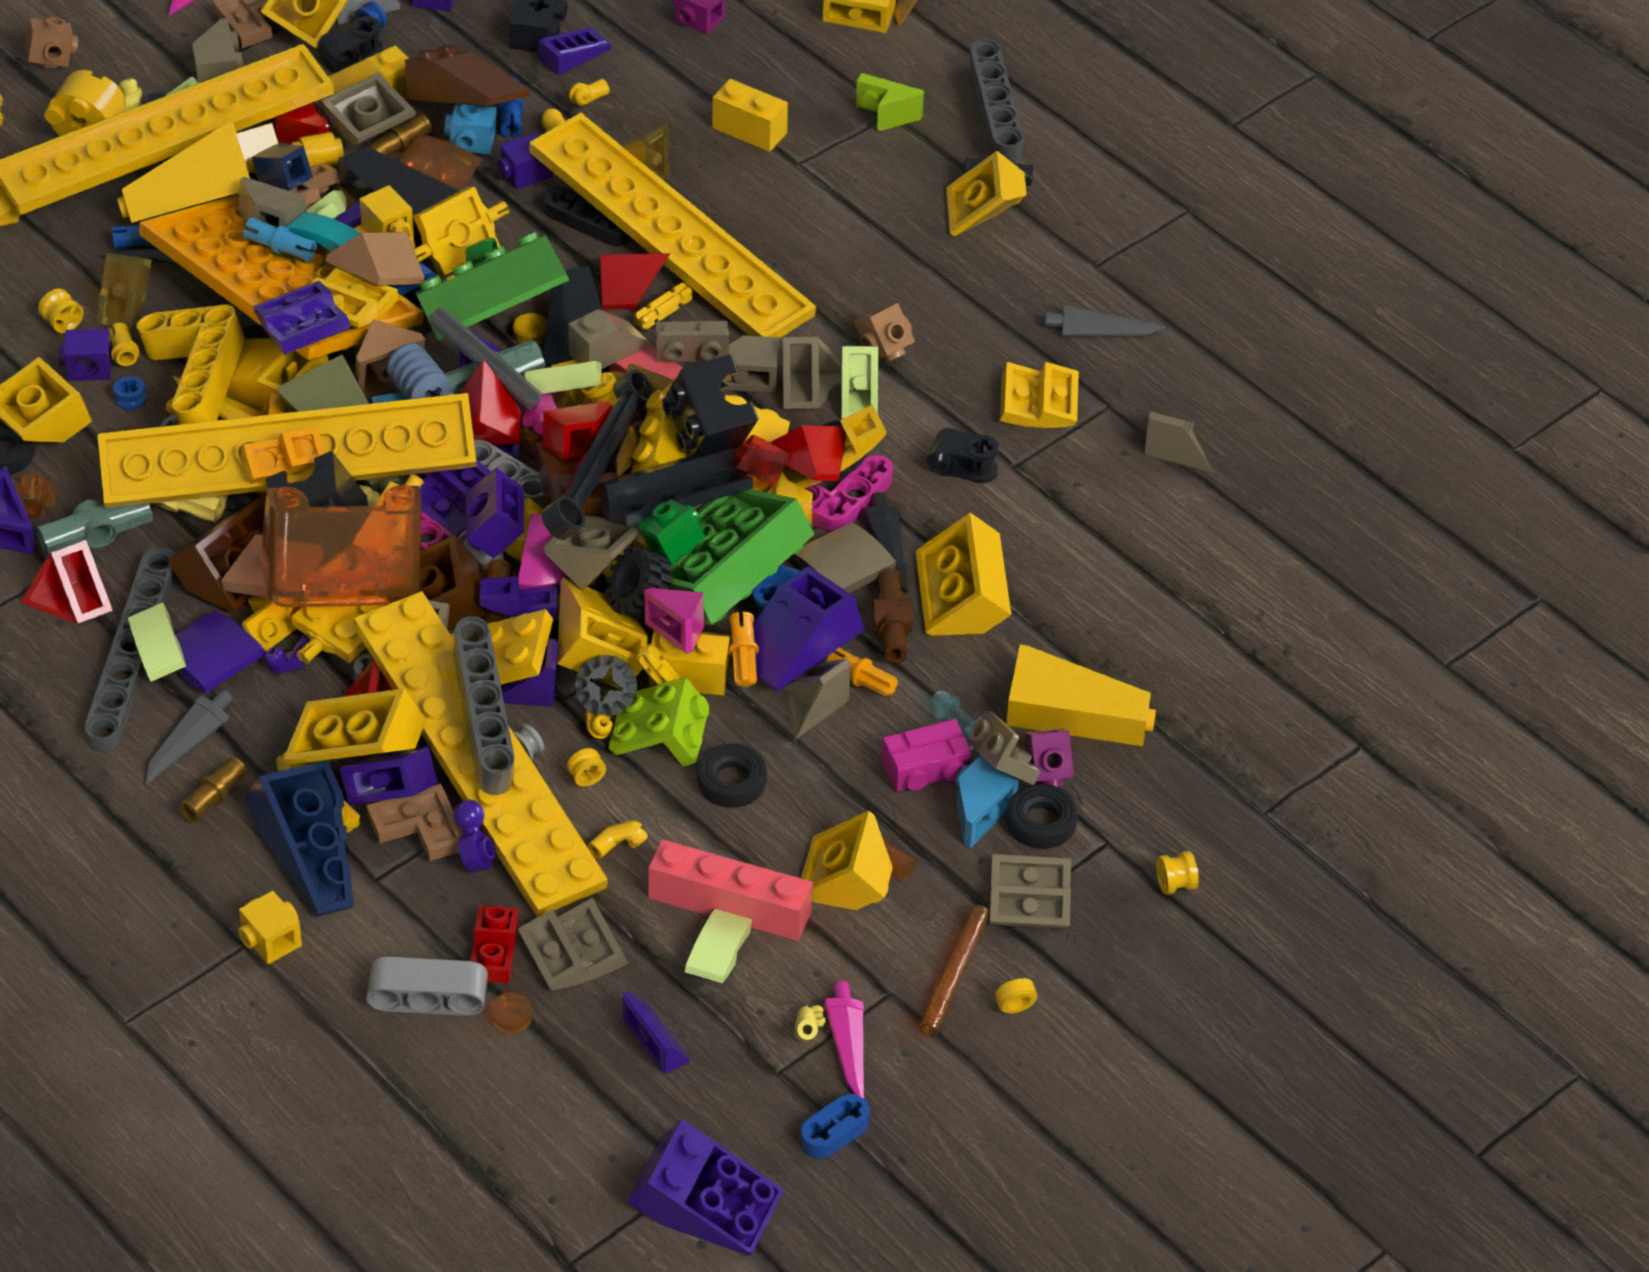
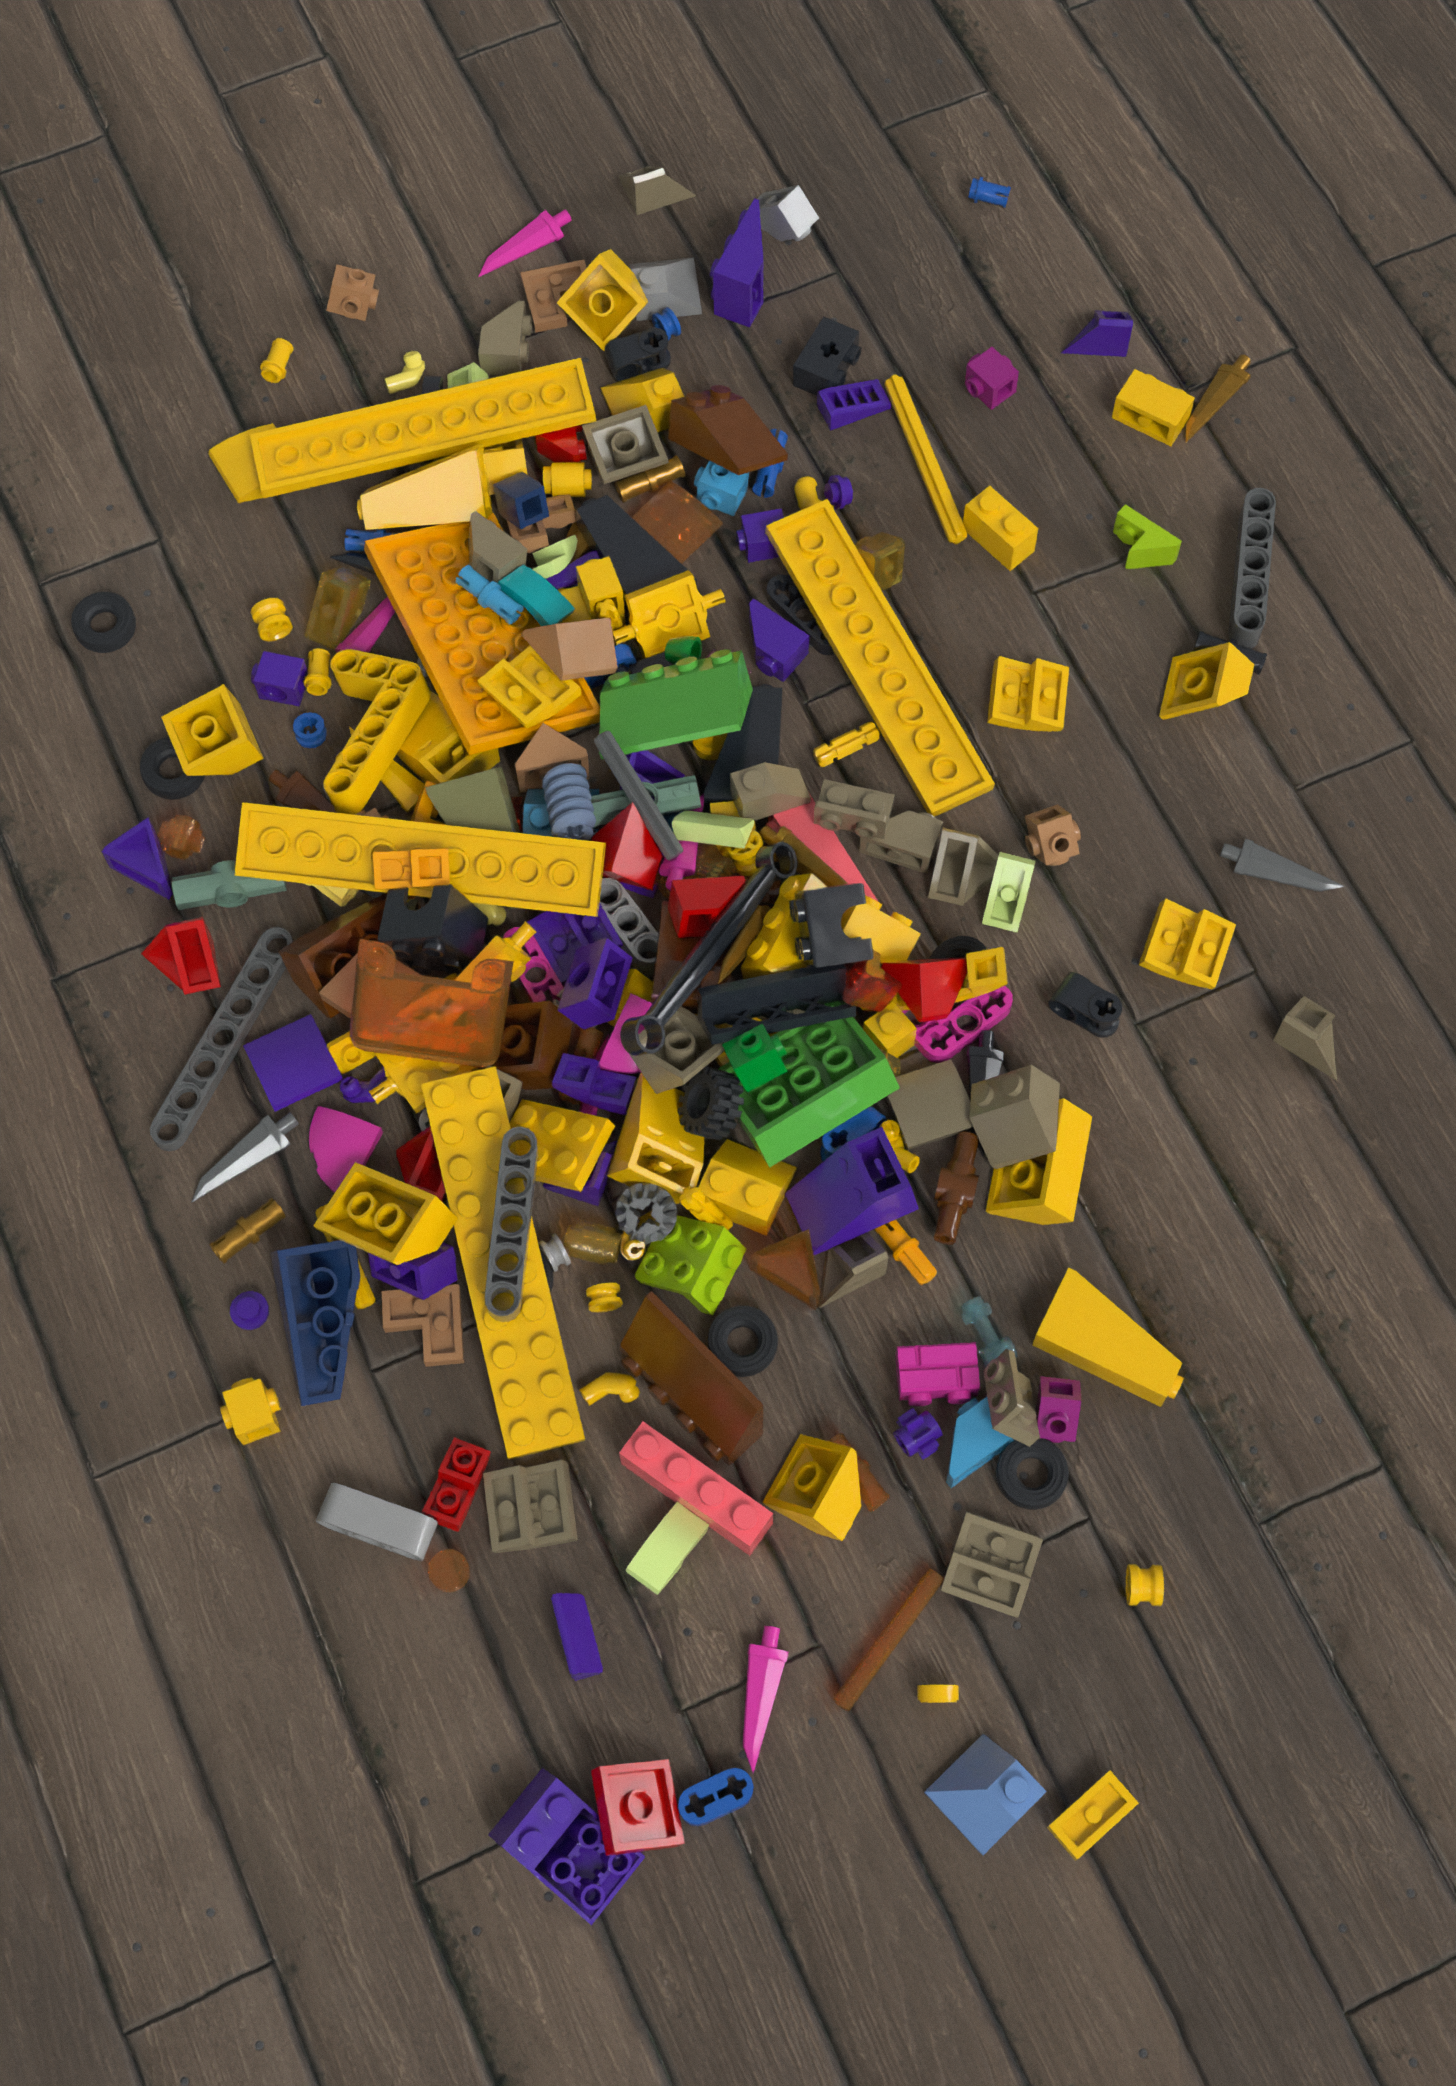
camera: 20 degrees right, 20 degrees up
yellow brick [44,70,126,136] -> none
yellowish green slope [128,602,186,682] -> none
dark purple slope [253,281,351,354] -> none
dark purple plate [453,799,495,873] -> none
yellow arm [569,79,610,106] -> none
red slope [599,253,670,310] -> none
dark pink slope [644,588,704,654] -> none
light orange axle [729,612,759,688] -> none
light yellow arm [794,1005,825,1042] -> none
none -> dark purple plate [230,1291,269,1330]
none -> dark pink brick [309,1106,383,1193]
none -> dark pink bar [335,596,395,653]
none -> clear yellow brick [564,1219,623,1265]
none -> plate [591,1759,685,1856]
none -> reddish brown slope [620,1291,763,1466]
none -> dark purple slope [749,598,809,682]
none -> clear orange slope [750,1229,820,1310]
none -> dark purple plate [824,475,853,510]
none -> yellow axle [884,374,967,544]
none -> dark purple gear [893,1408,943,1460]
none -> medium blue slope [924,1734,1047,1856]
none -> dark tan slope [969,1065,1060,1169]
none -> yellow slope [987,656,1069,732]
none -> yellow plate [1047,1770,1139,1861]

